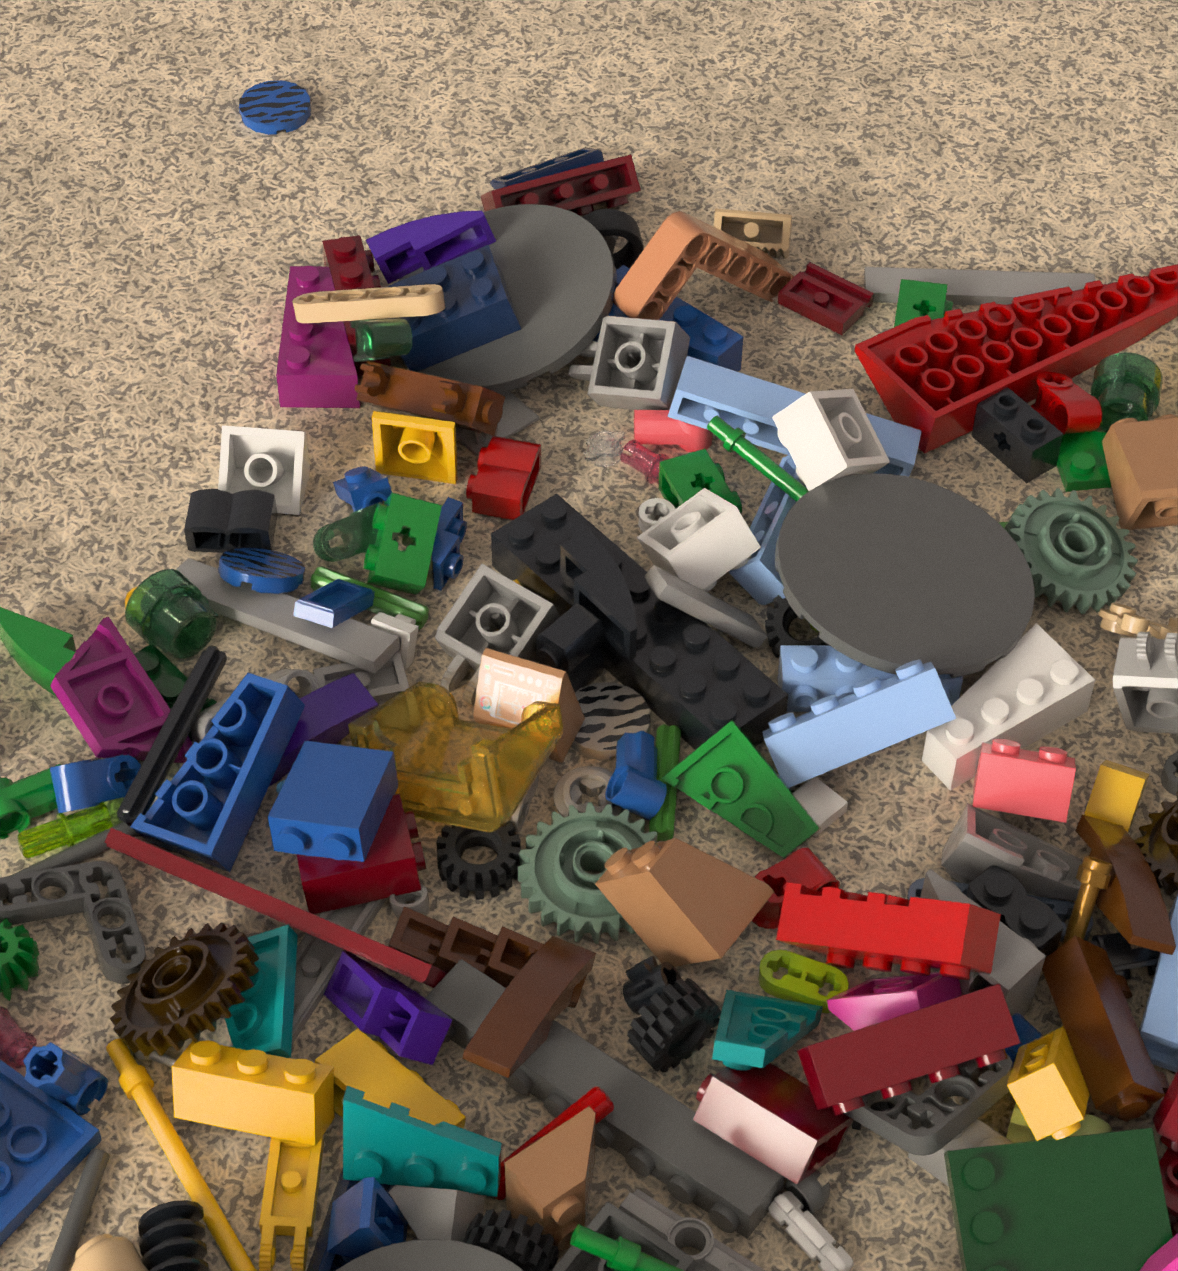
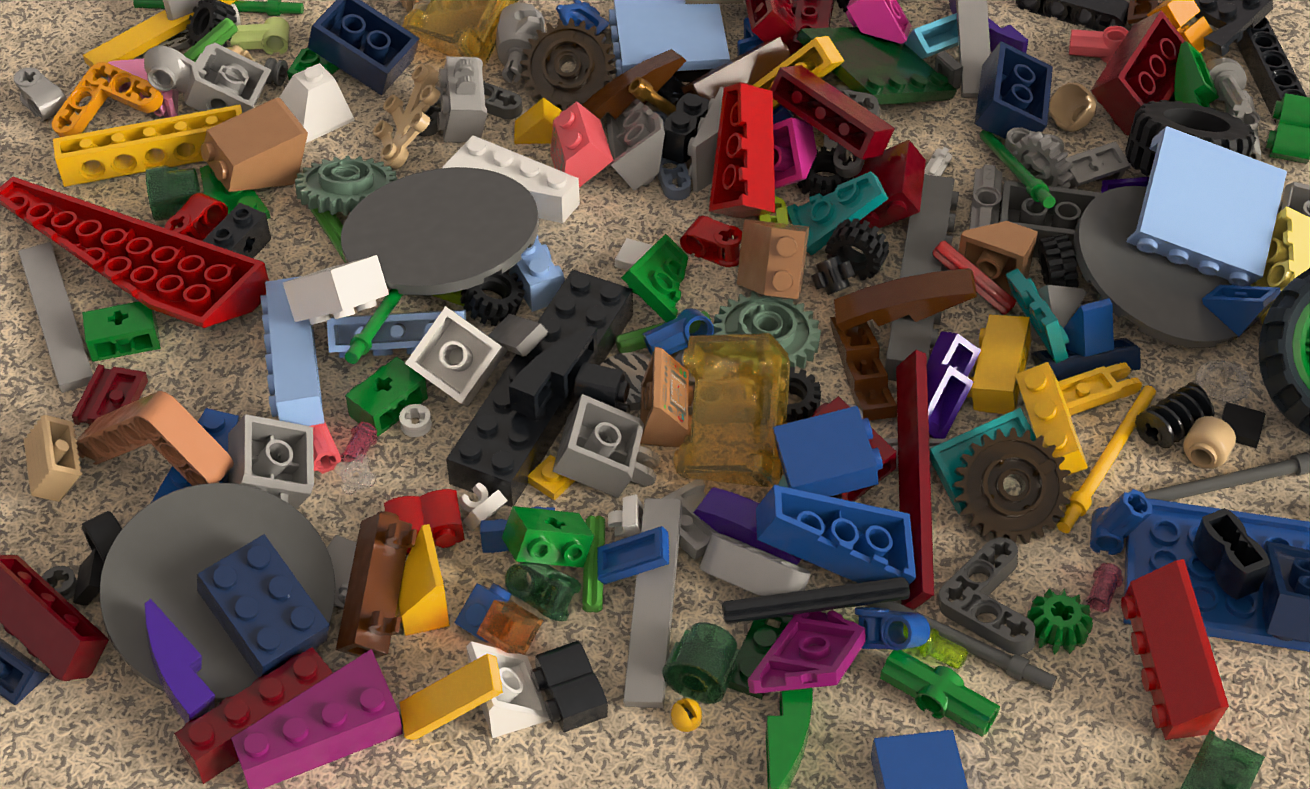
camera: 115 degrees left, 0 degrees up
blue tile [218,548,305,594] -> none
tan beam [293,284,446,323] -> none
clear green piece [350,318,412,362] -> none
light blue brick [762,659,956,788] -> none
none -> yellow tile [399,653,503,740]
none -> white tile [458,483,508,531]
none -> clear orange brick [476,600,544,654]

